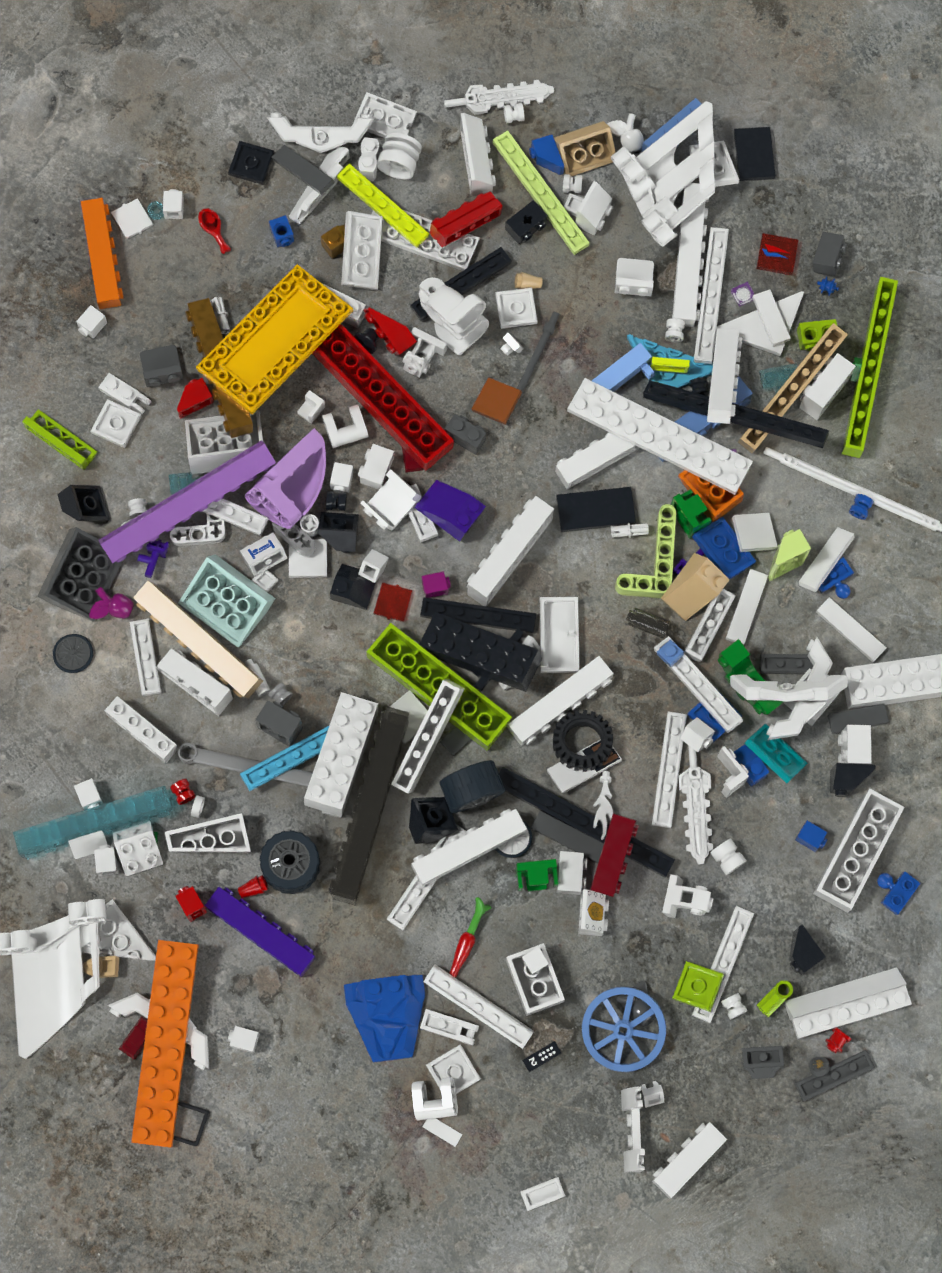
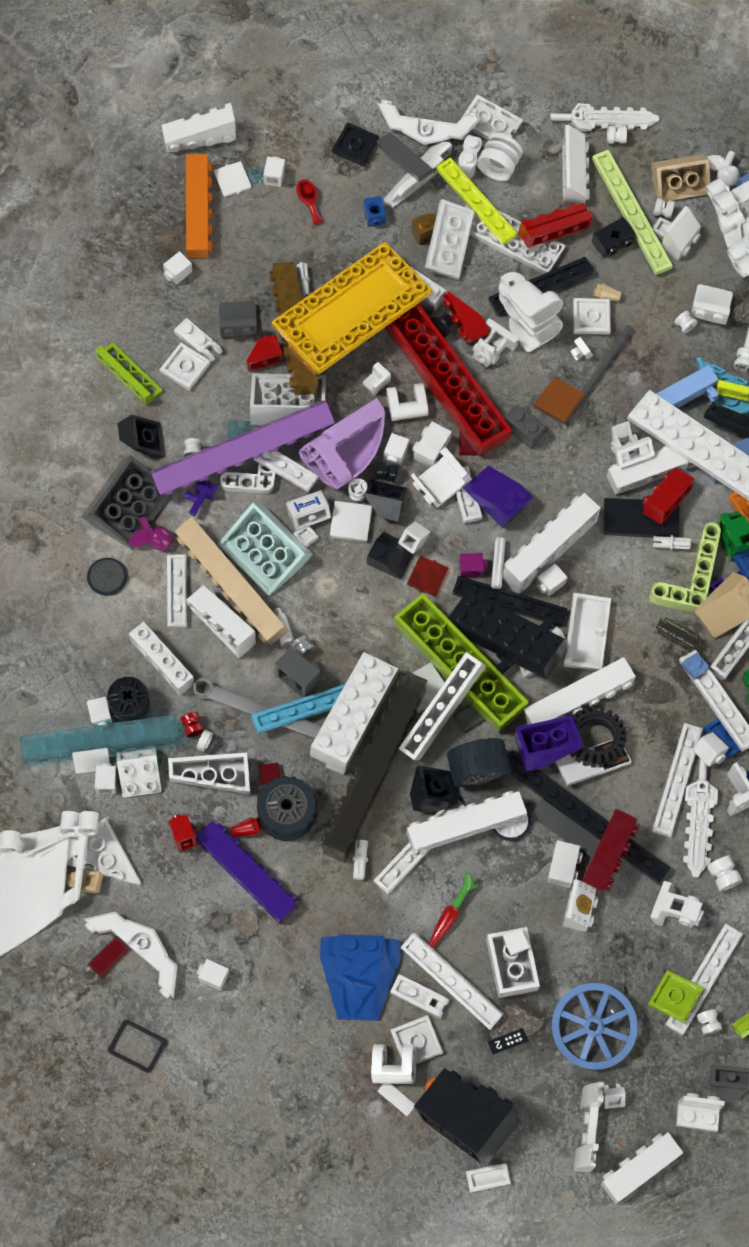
camera: 10 degrees right, 5 degrees down
orange plate [131,940,199,1148] -> none
light grey beam [272,522,315,556] -> none
green panel [515,859,558,892] -> none
blue slope [529,135,564,175] -> none
white piece [593,771,613,840] -> none
none -> black wheel [107,676,150,725]
none -> white wedge [161,103,236,153]
none -> dark red tile [259,762,280,786]
none -> white axle [352,840,368,880]
none -> black piece [414,1068,521,1167]
none -> white axle [491,537,506,589]
none -> dark purple slope [515,715,583,771]
none -> white brick [536,564,568,597]
none -> white tile [610,421,655,468]
none -> red brick [643,467,695,525]
none -> white wheel [674,311,698,334]
none -> white bracket [676,1093,725,1132]

